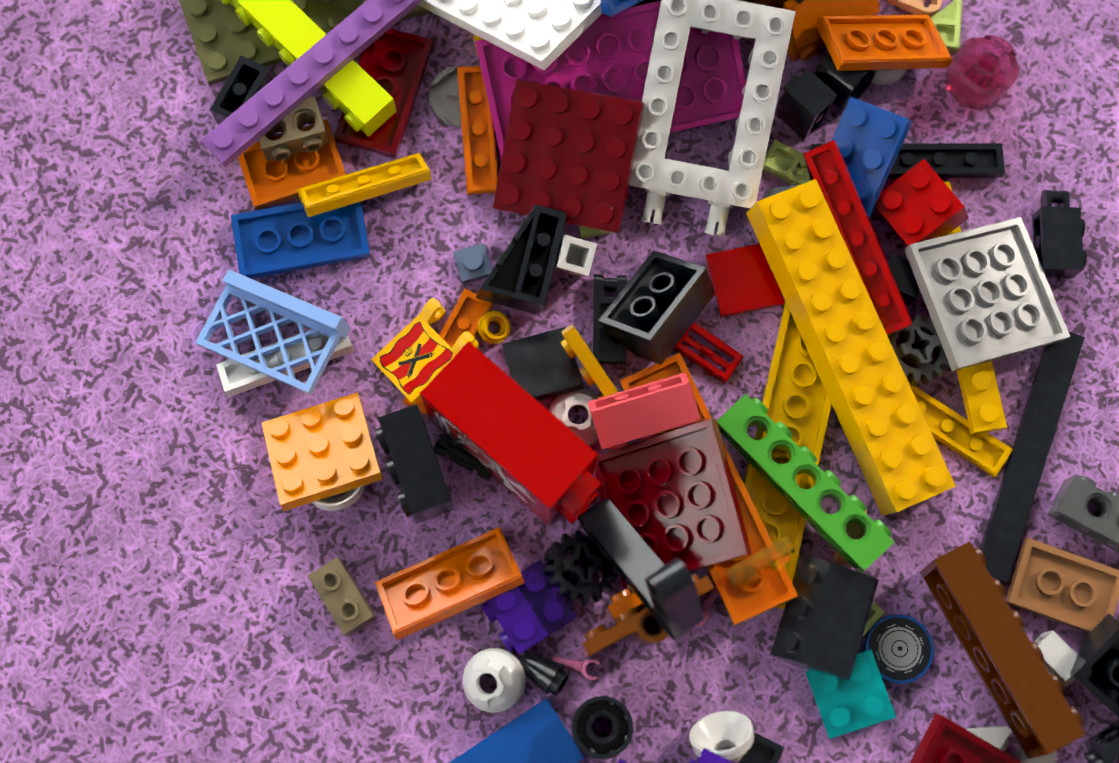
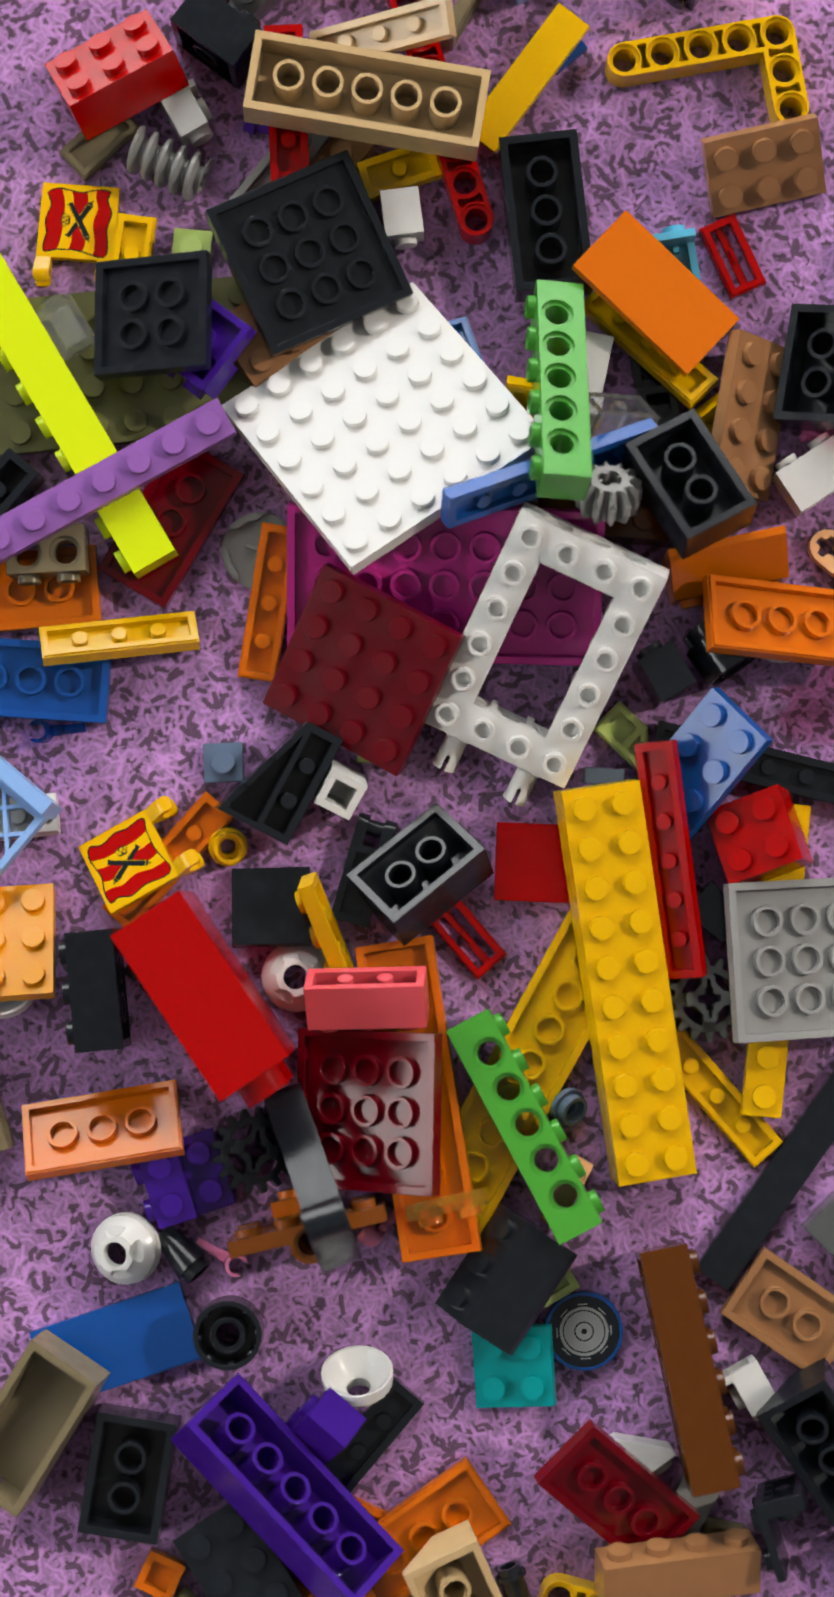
camera: 20 degrees right, 10 degrees up
none -> clear blue hand [29,720,86,744]
none -> sand blue plate [550,1087,588,1126]

